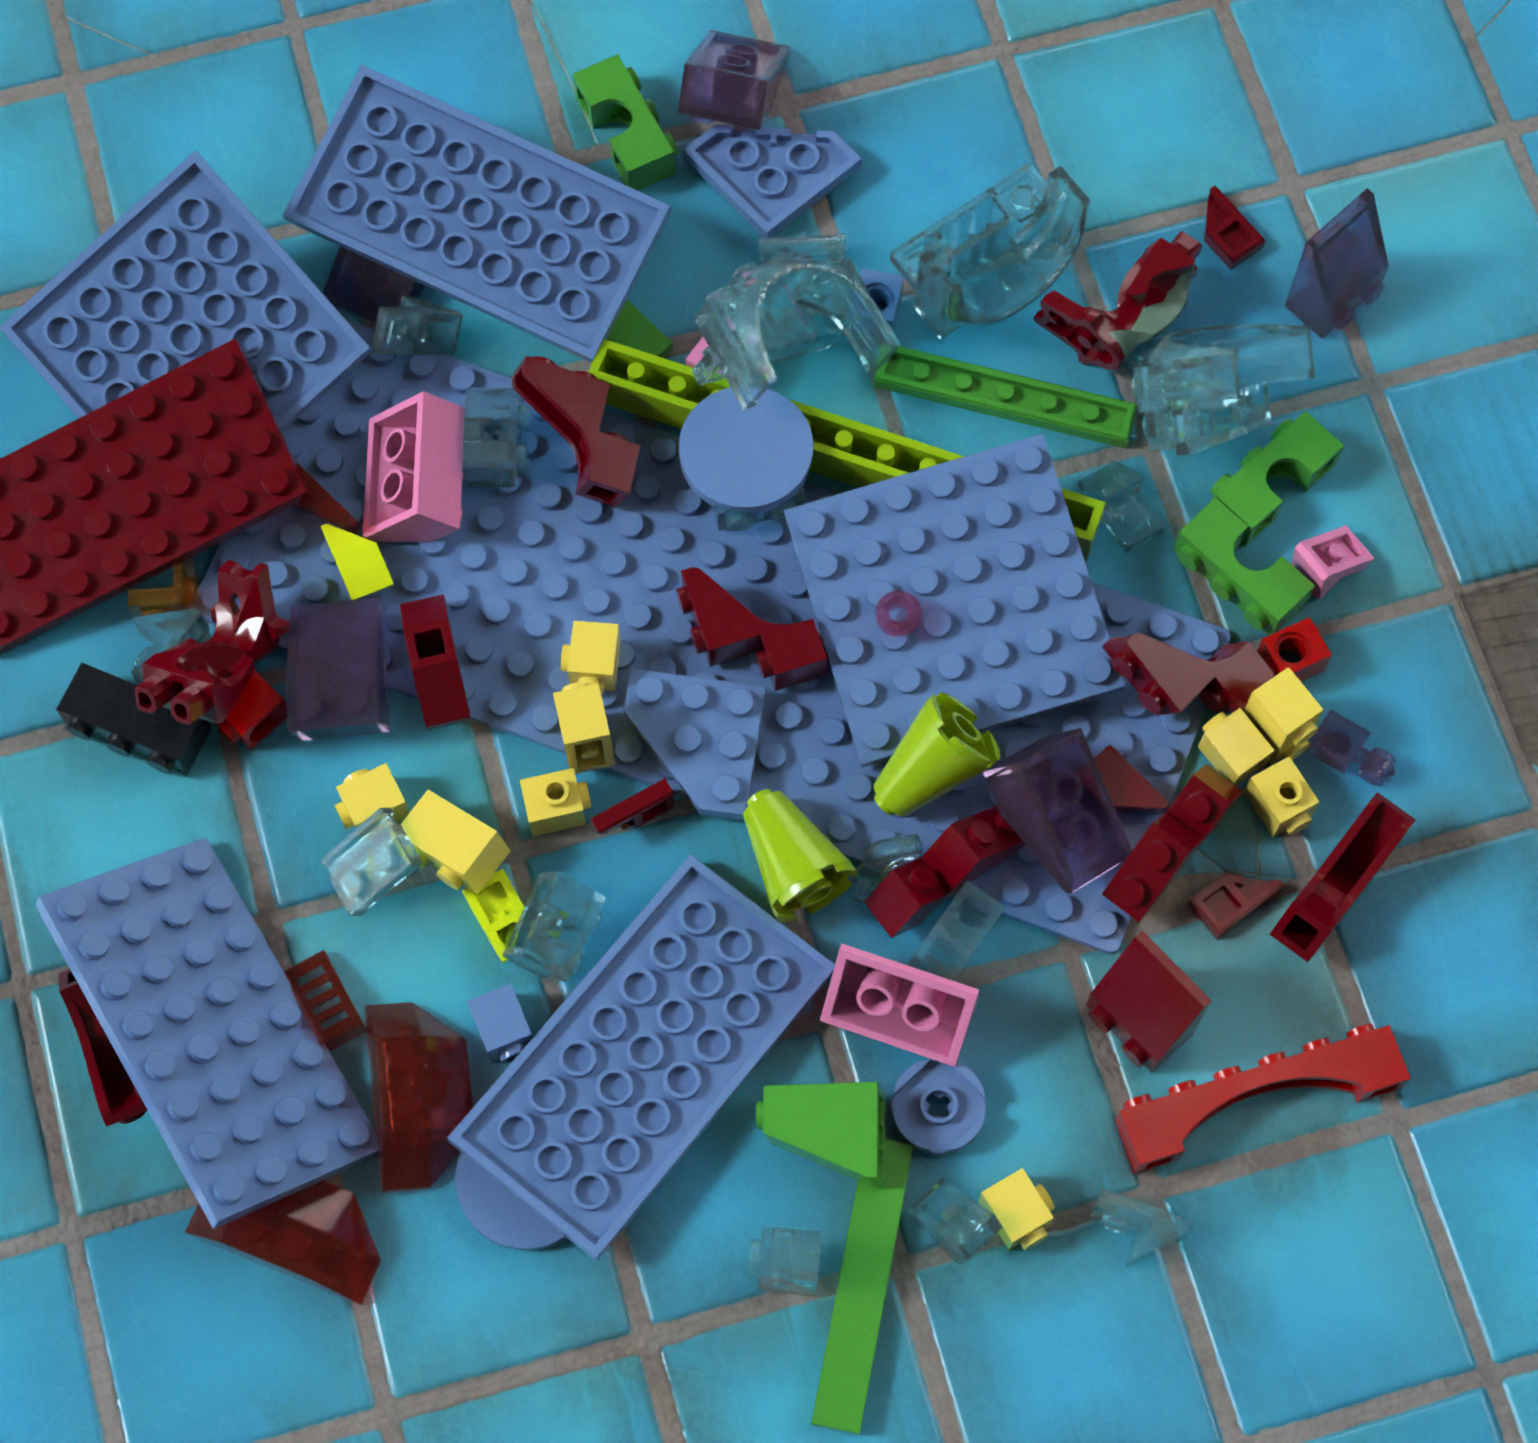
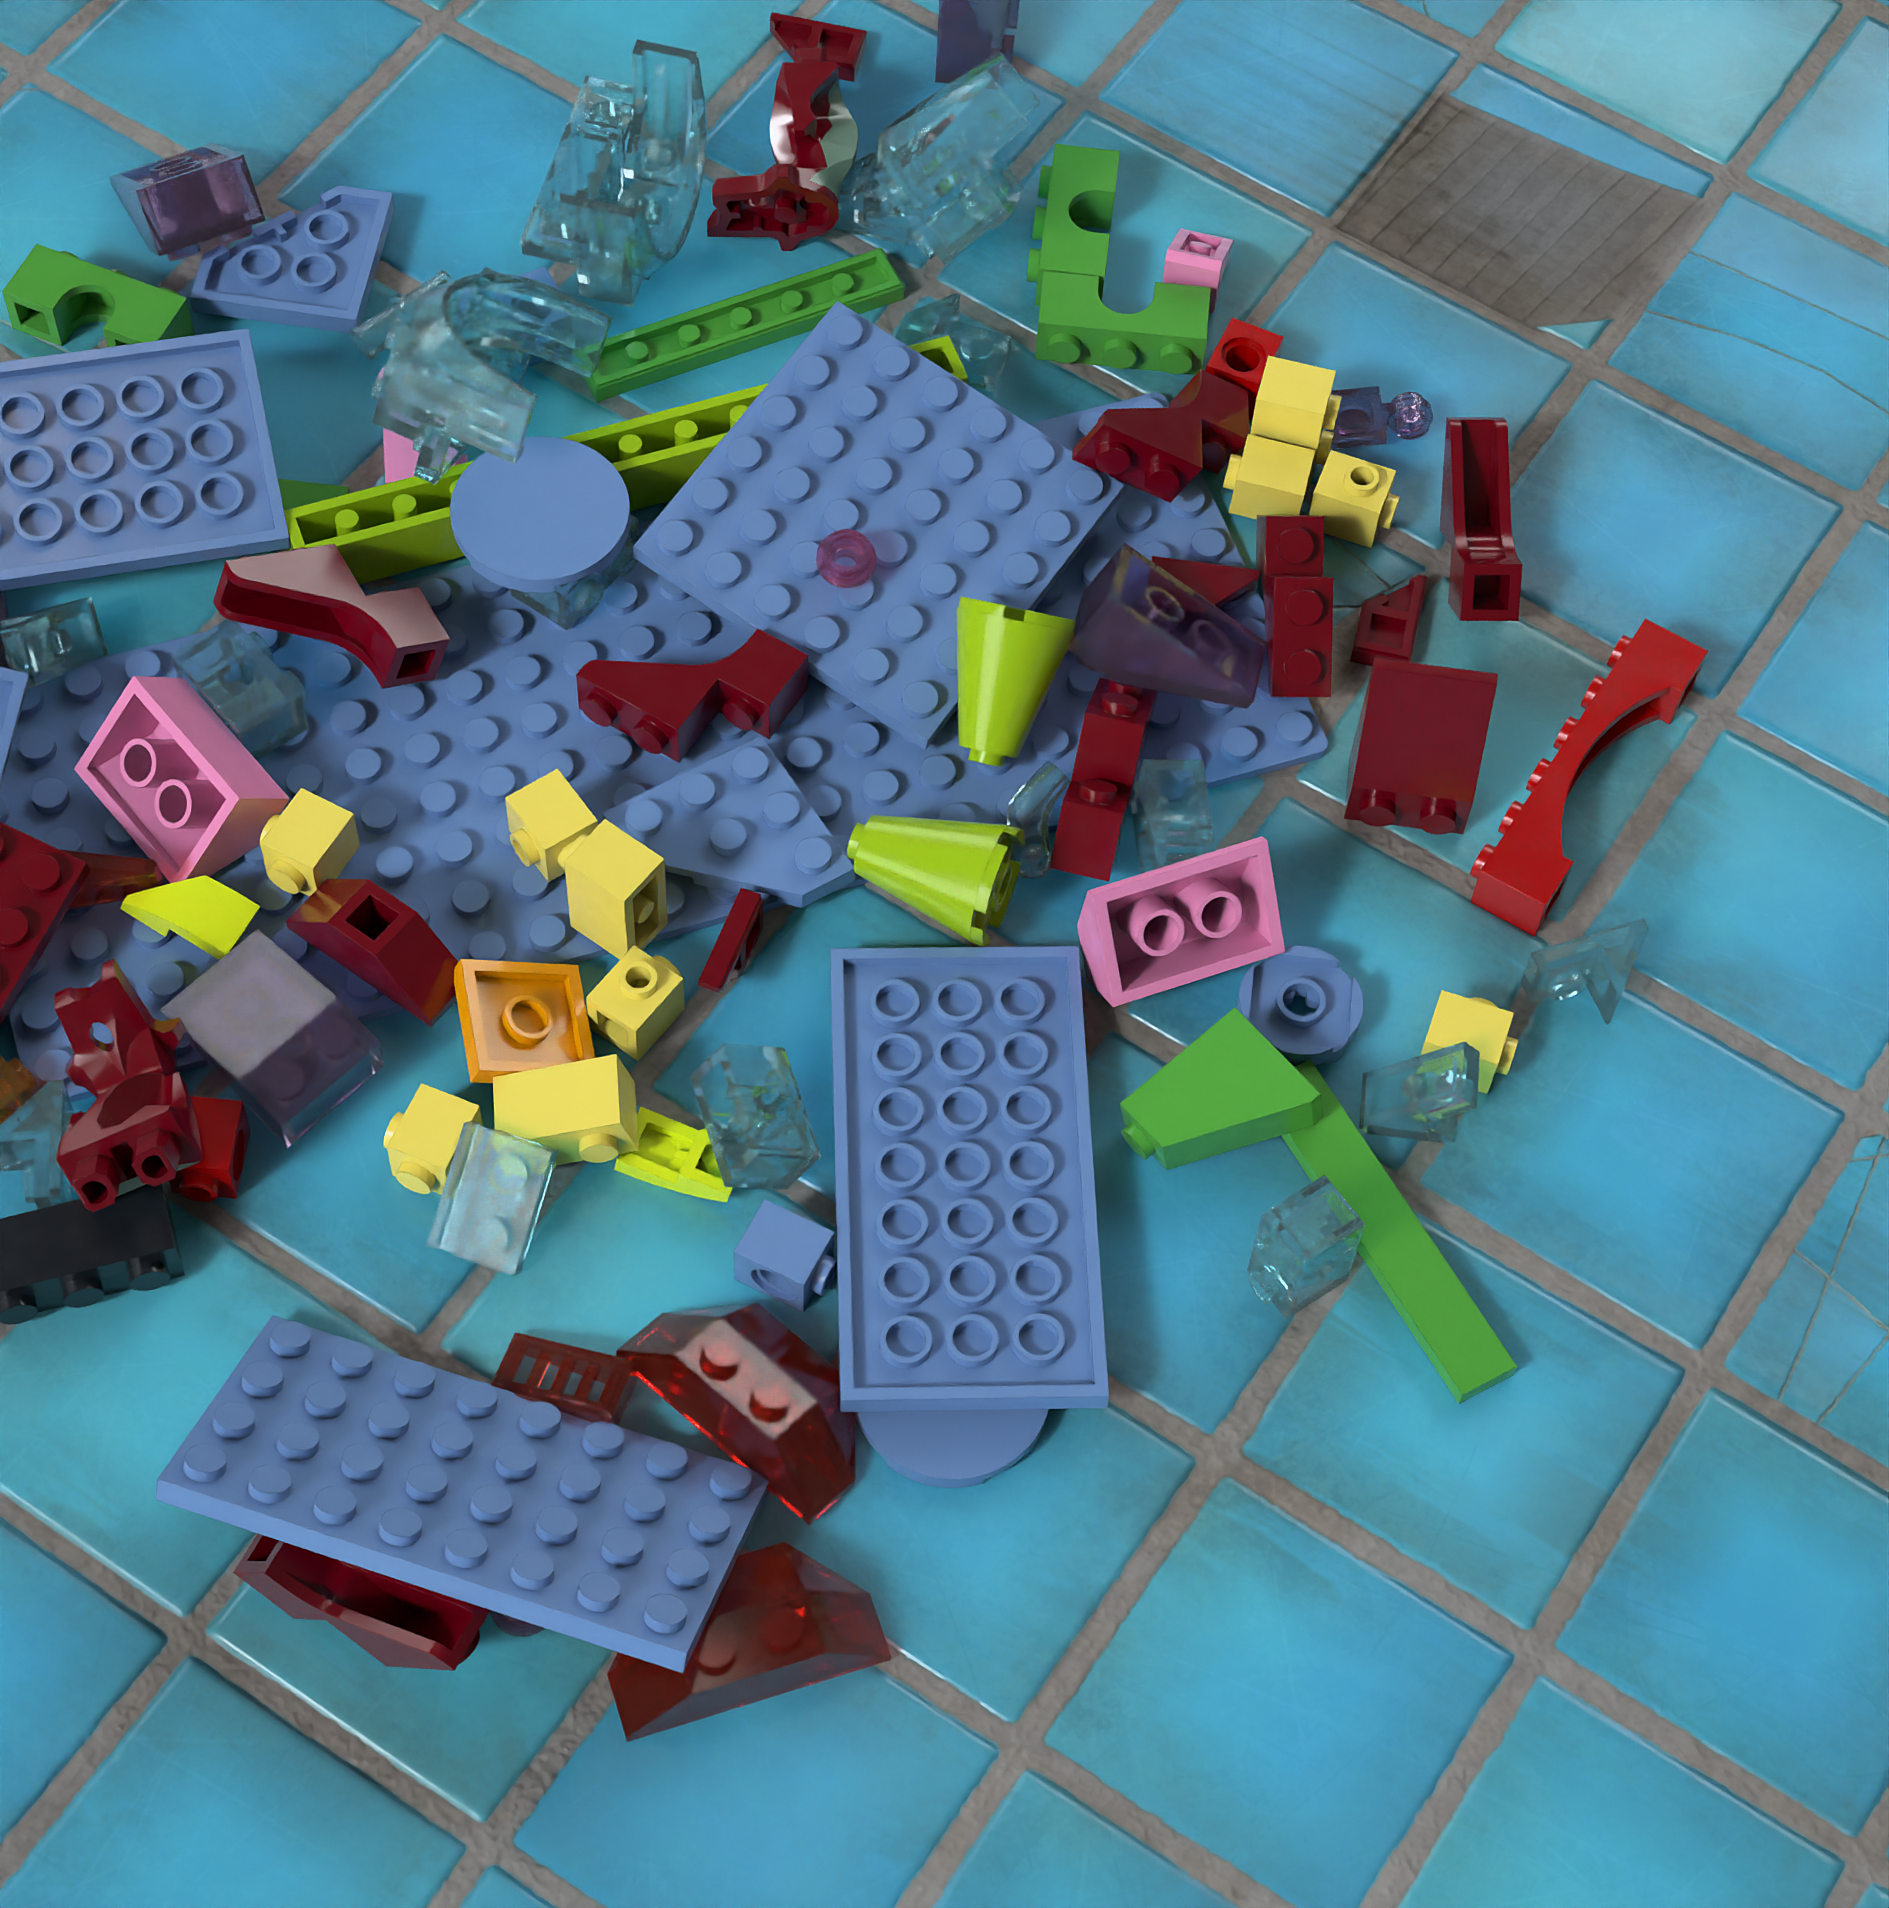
camera: 45 degrees left, 10 degrees down
none -> light yellow brick [260,788,360,897]
none -> light orange plate [454,959,595,1083]

